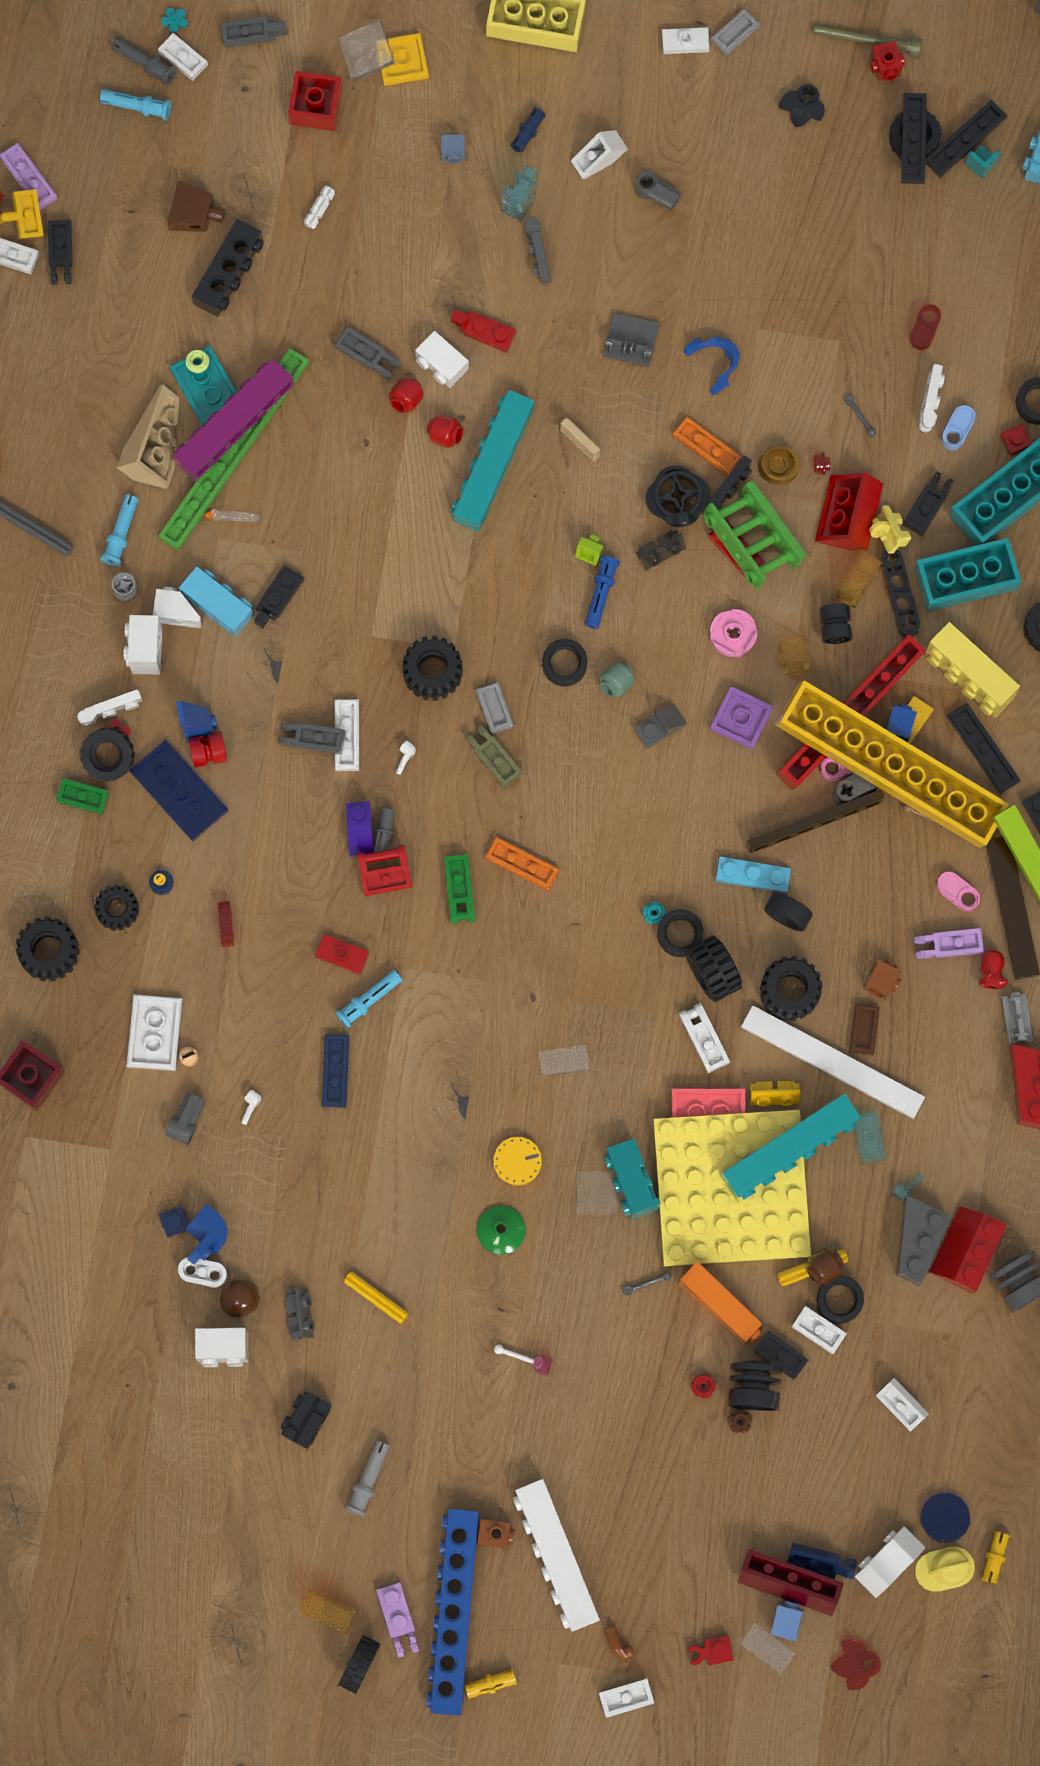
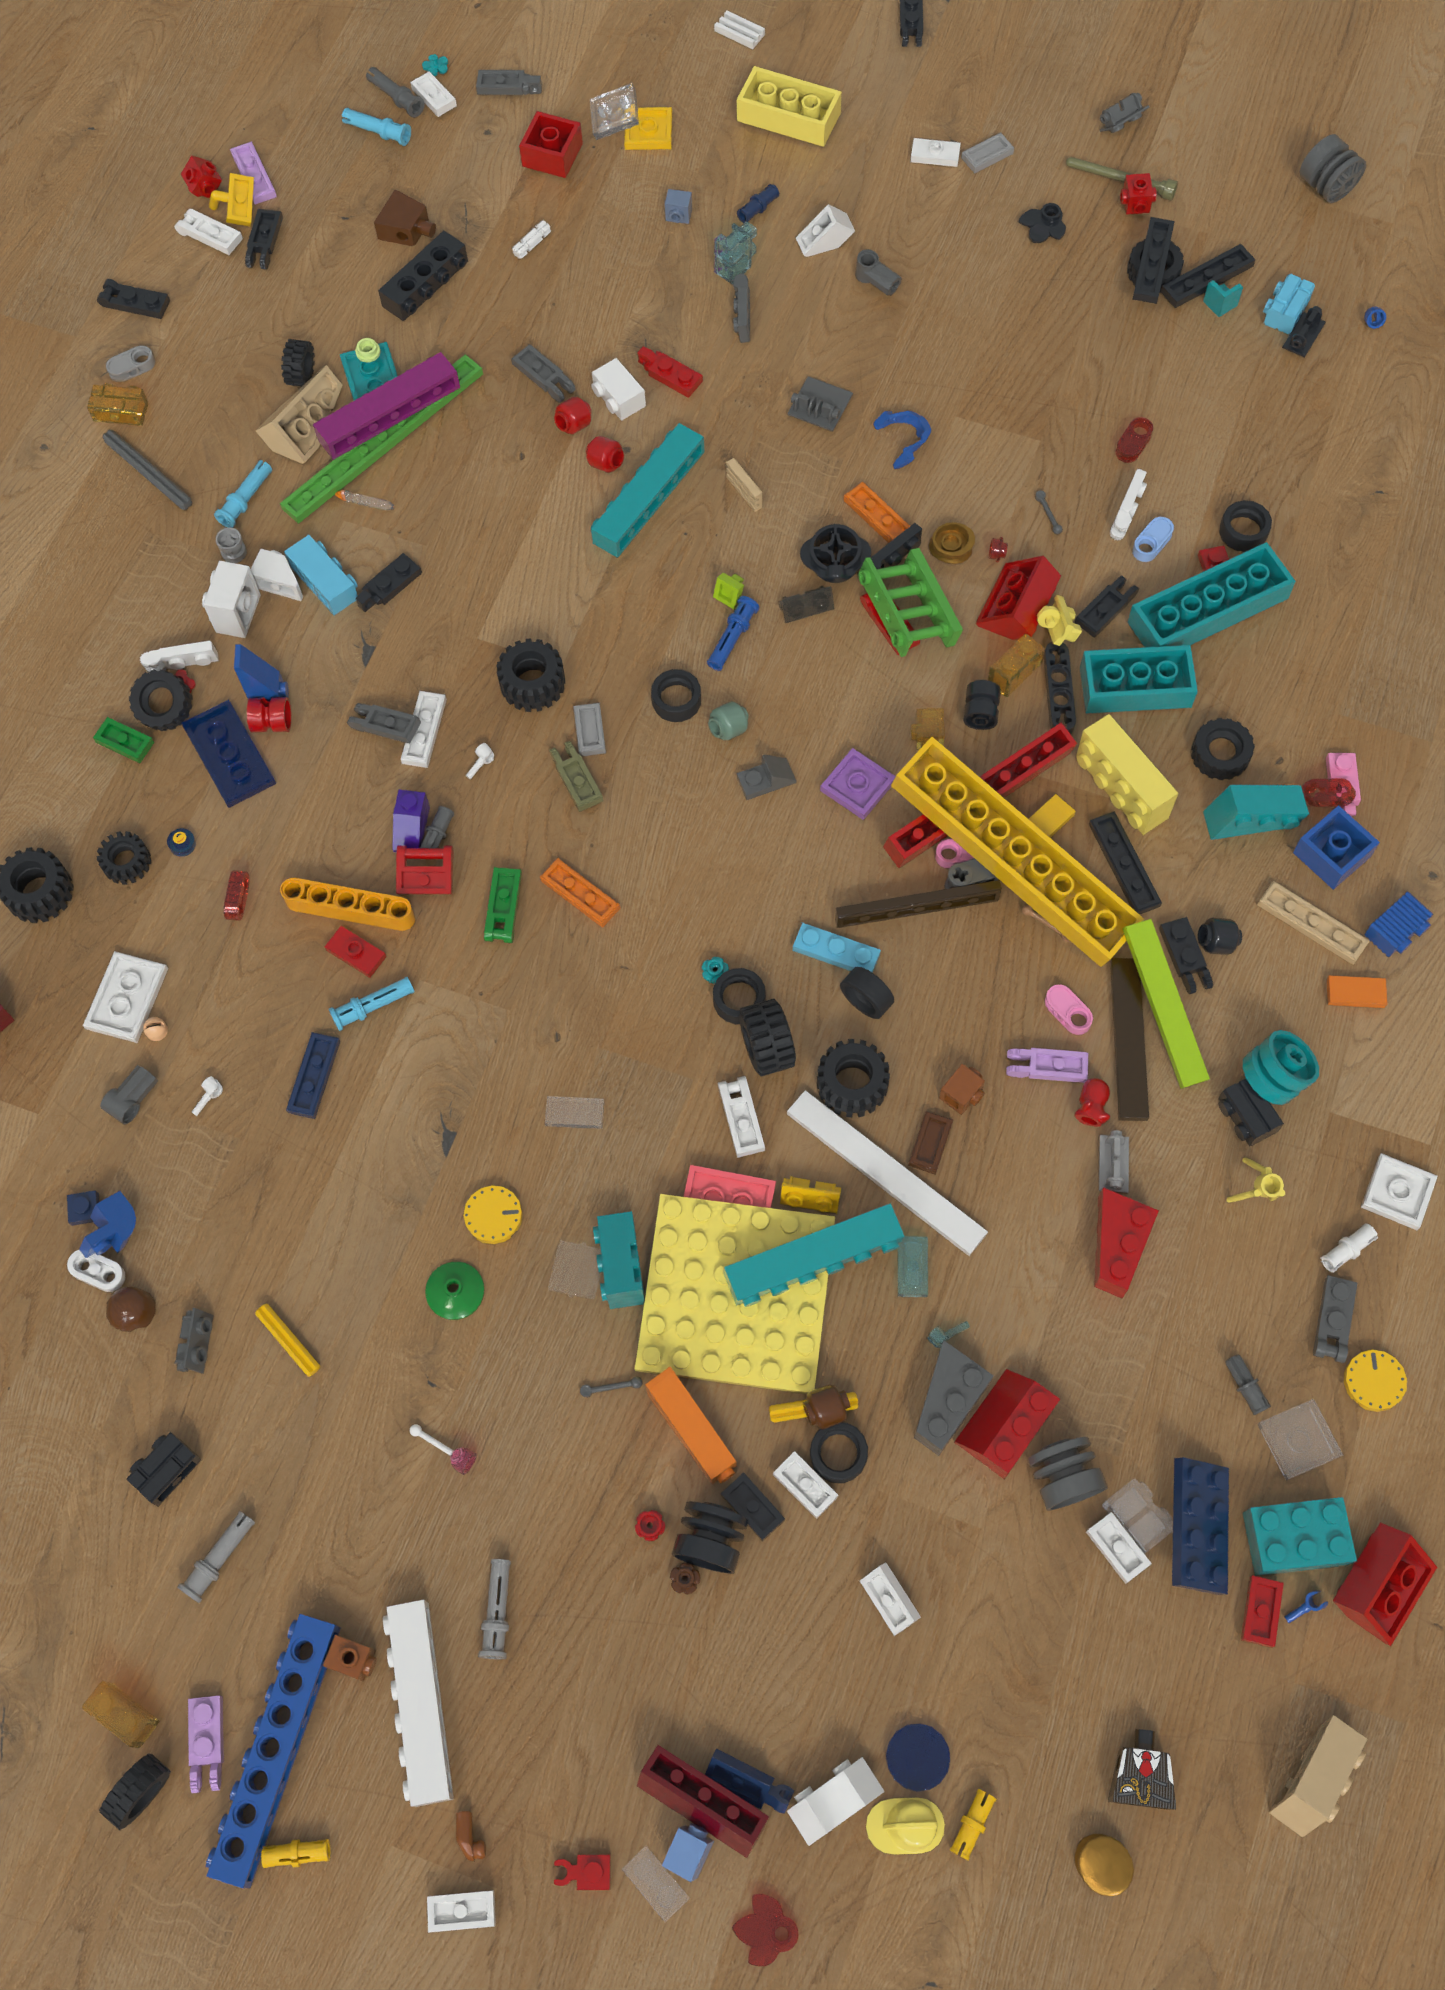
camera: 15 degrees right, 10 degrees down
white brick [195,1328,249,1368] -> none
bright pink plate [710,609,757,658] -> none
blue brick [886,704,917,743] -> none
none -> light orange beam [280,878,415,931]
none -> black tyre [281,339,315,387]
none -> light grey pin [478,1559,511,1659]

